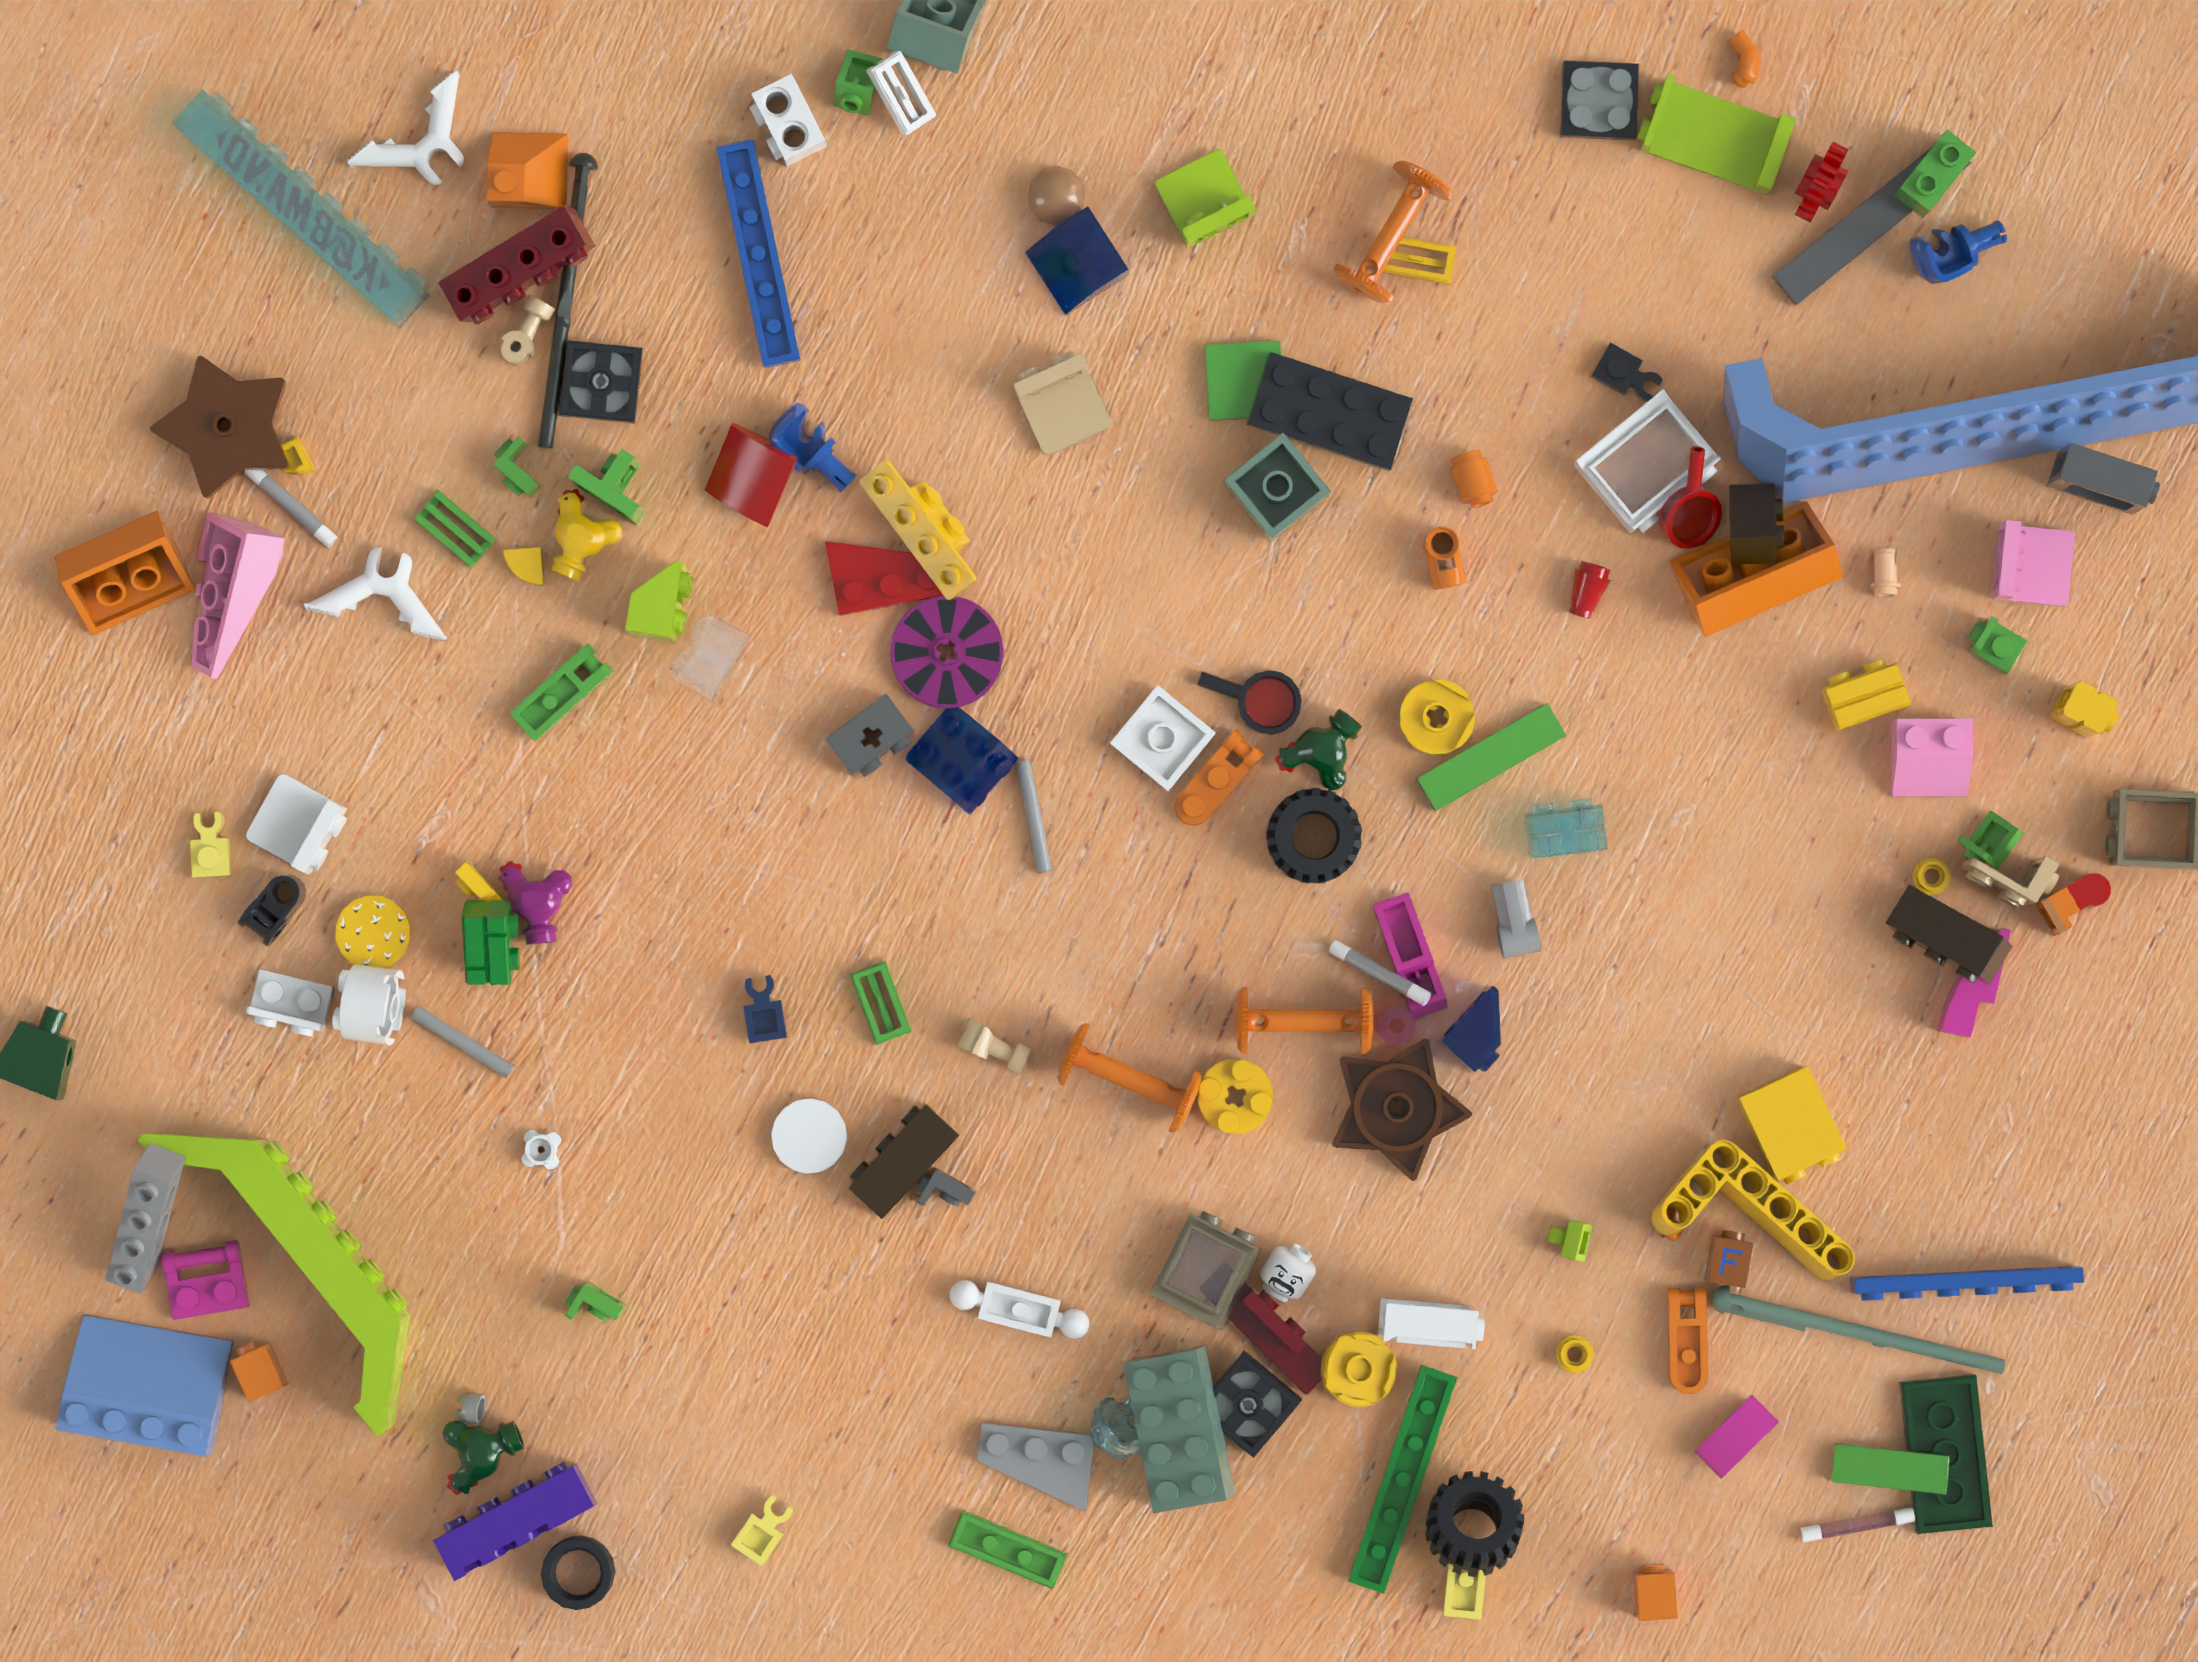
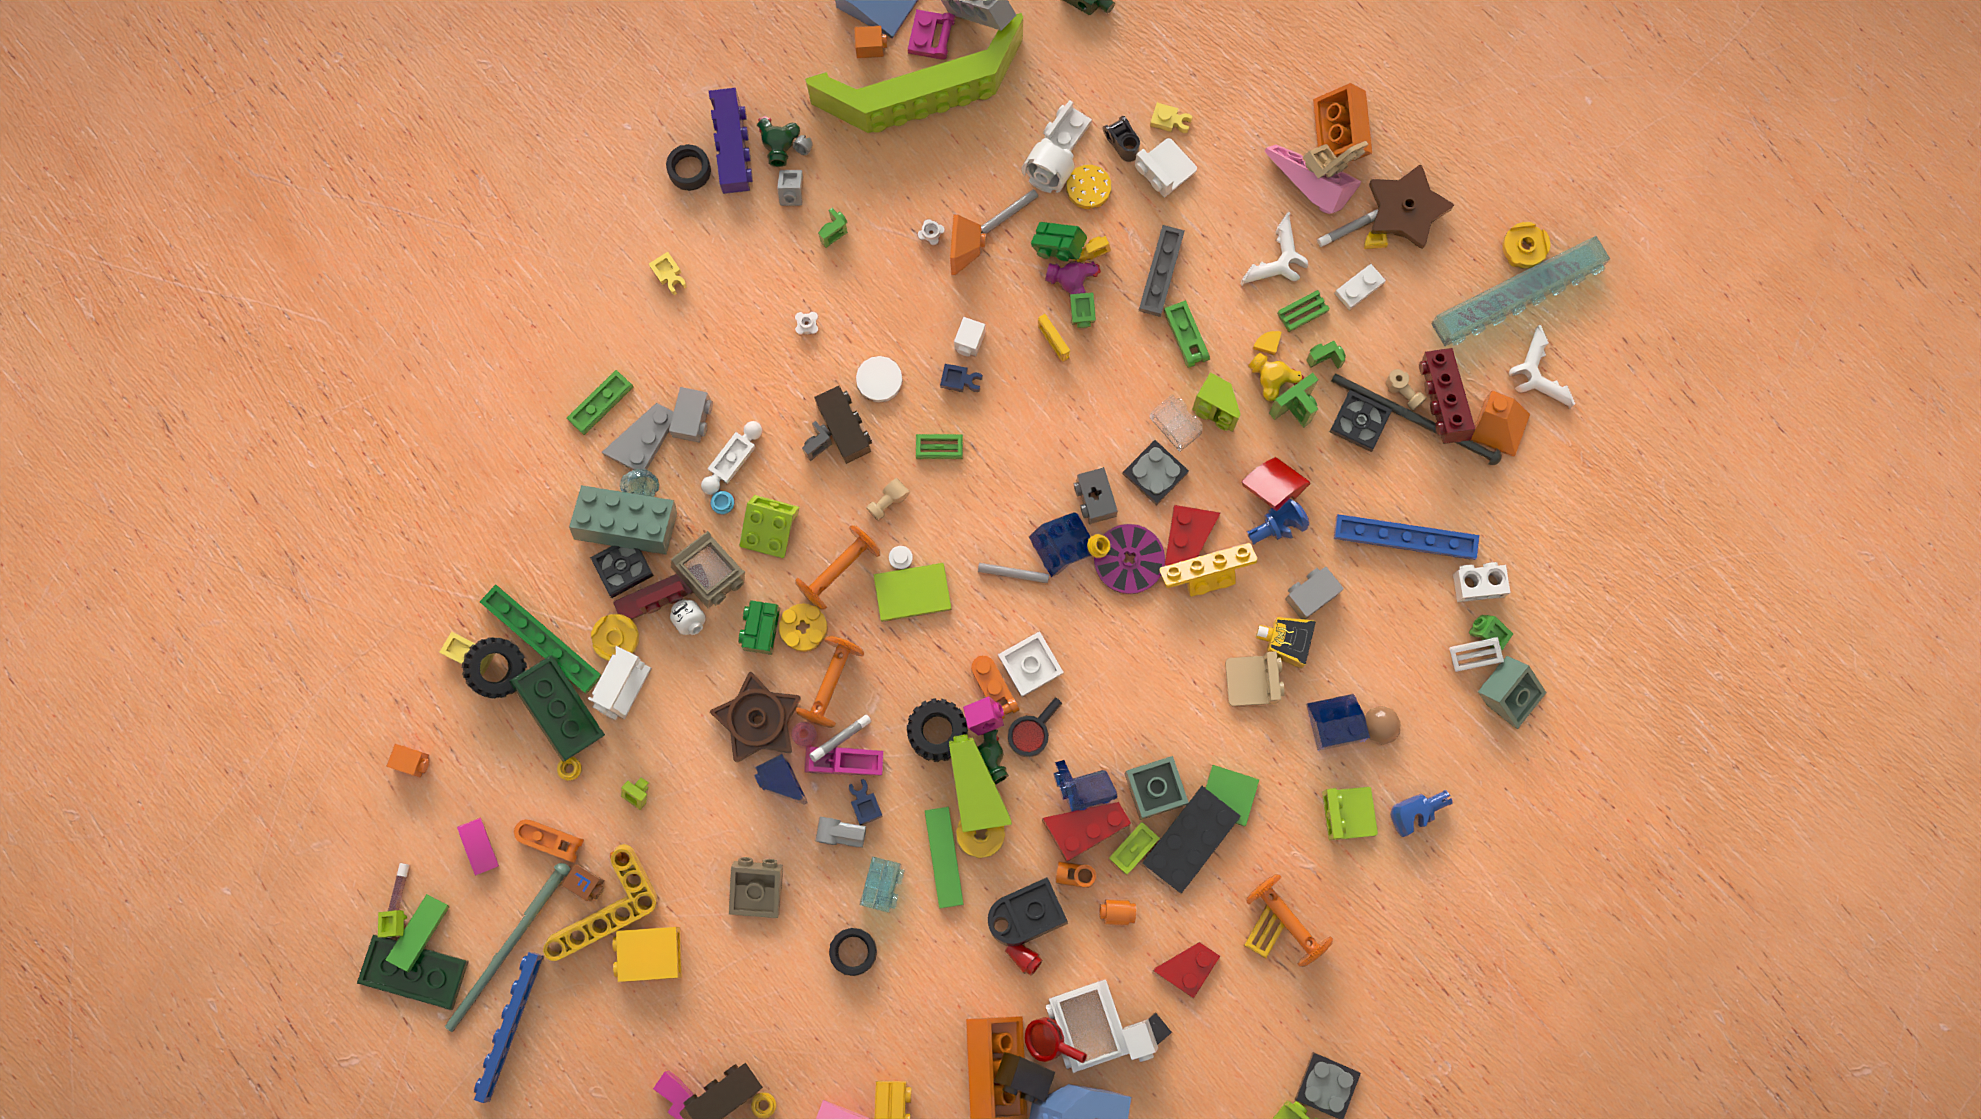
camera: 110 degrees right, 10 degrees down
none -> lime tile [378,910,407,938]
none -> dark green tile [509,655,605,762]
none -> light grey brick [669,387,713,443]
none -> medium azure plate [711,491,734,515]
none -> dark tan plate [729,857,783,918]
none -> green brick [738,600,780,655]
none -> lime bracket [739,495,799,558]
none -> light grey bracket [777,170,803,206]
none -> white plate [795,312,818,335]
none -> black tyre [829,928,877,976]
none -> dark blue plate [849,779,883,826]
none -> lime tile [873,563,952,622]
none -> white plate [889,546,913,570]
none -> lime slope [949,735,1012,832]
none -> orange slope [950,214,986,275]
none -> white brick [954,317,986,356]
none -> dark pink brick [963,696,1004,736]
none -> black plate [988,877,1068,946]
none -> yellow tile [1038,313,1070,362]
none -> red wedge [1042,802,1131,862]
none -> clear blue bracket [1053,760,1118,812]
none -> bright green bracket [1070,293,1096,328]
none -> yellow plate [1087,534,1110,558]
none -> lime plate [1108,822,1160,875]
none -> light grey piece [1122,440,1189,506]
none -> white brick [1122,1019,1159,1062]
none -> dark grey plate [1139,225,1185,317]
none -> red wing [1153,942,1220,998]
none -> torso [1256,617,1316,669]
none -> light grey brick [1285,567,1344,620]
none -> tan bracket [1302,141,1369,179]
none -> white plate [1334,264,1386,310]
none -> blue piece [1390,790,1453,837]
none -> yellow plate [1502,222,1551,268]

